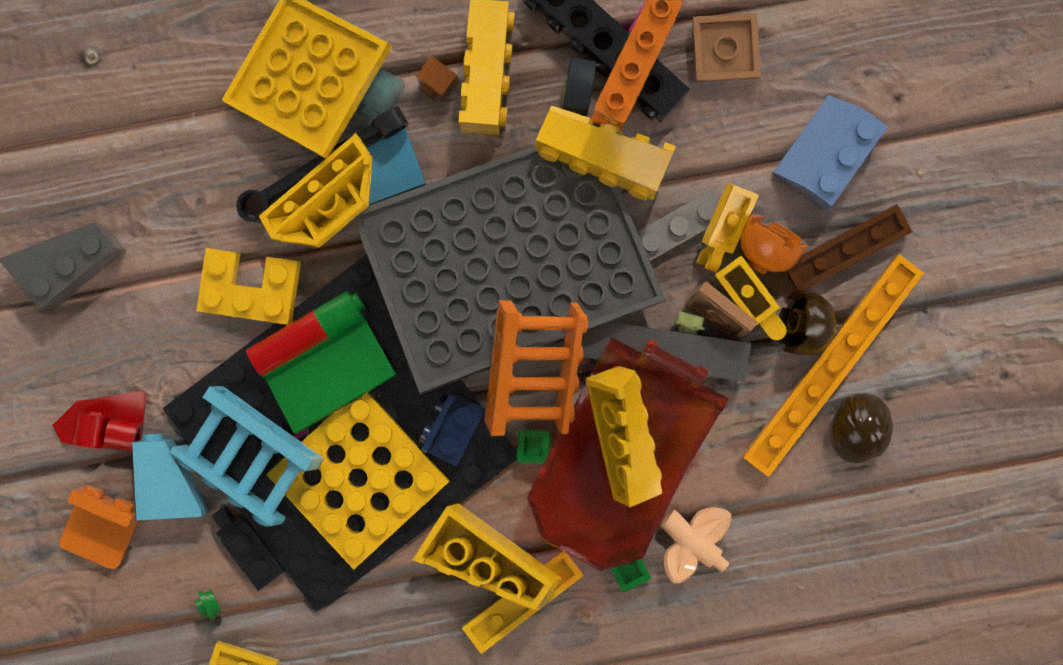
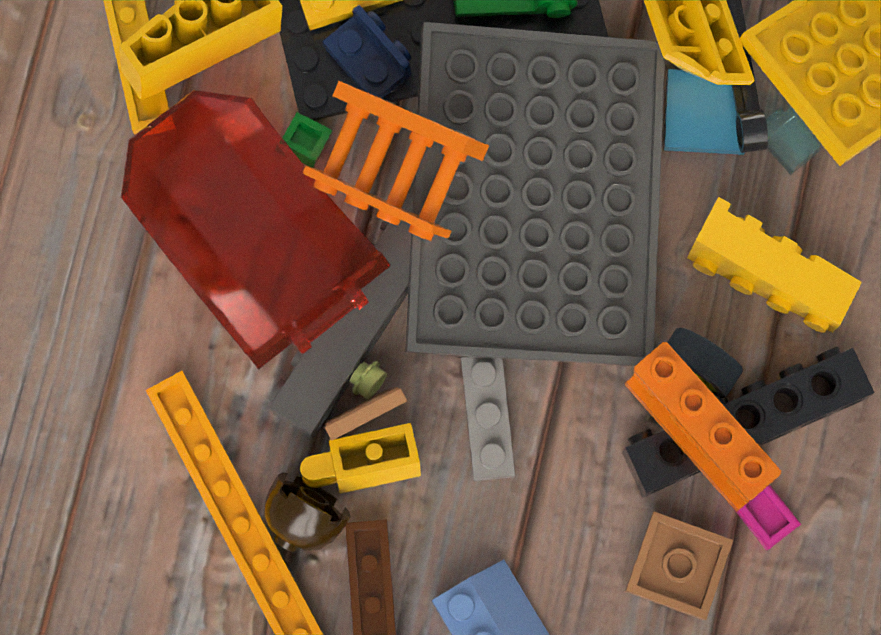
camera: 120 degrees right, 10 degrees down
dark orange plate [416,56,459,101] -> none
yellow wedge [535,106,676,200] -> none
yellow wedge [585,366,663,507] -> none
green plate [608,548,652,593] -> none
light nougat plant [660,507,731,584] -> none
yellow plate [697,182,759,272] -> none
orange cylinder [740,214,808,274] -> none
dark brown piece [830,393,893,464] -> none

